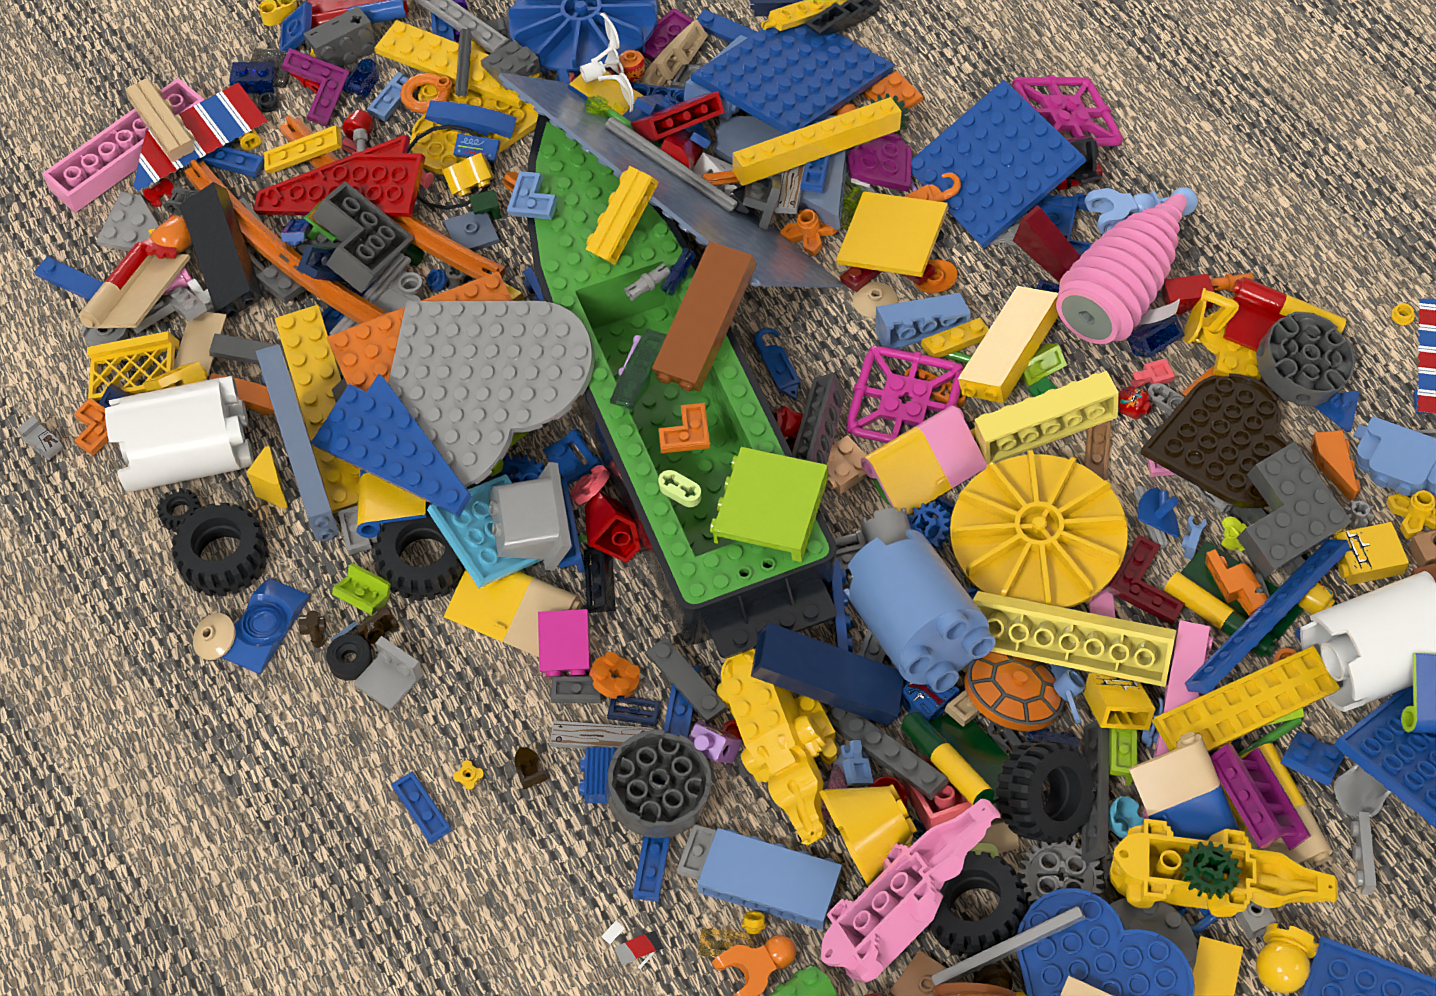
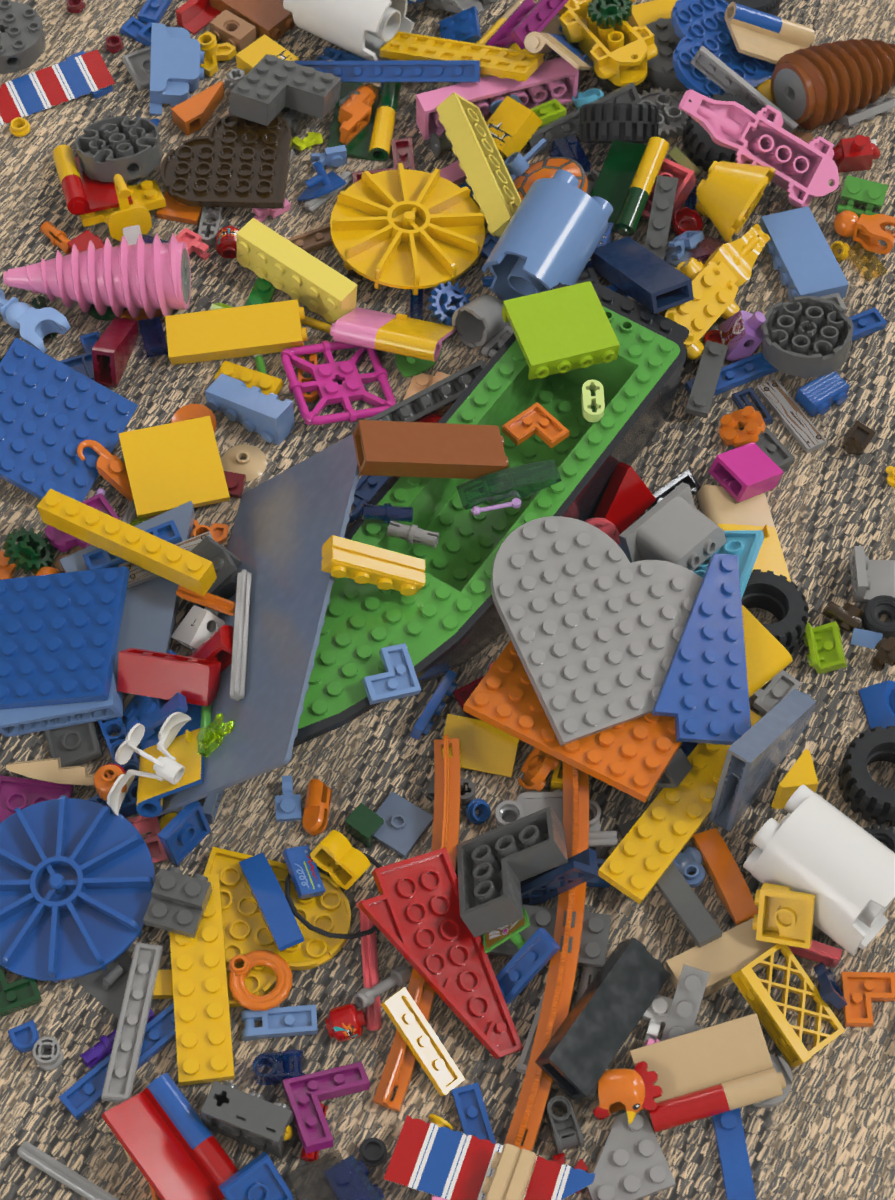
camera: 130 degrees left, 0 degrees up
dark grey axle [455,28,472,97] -> none

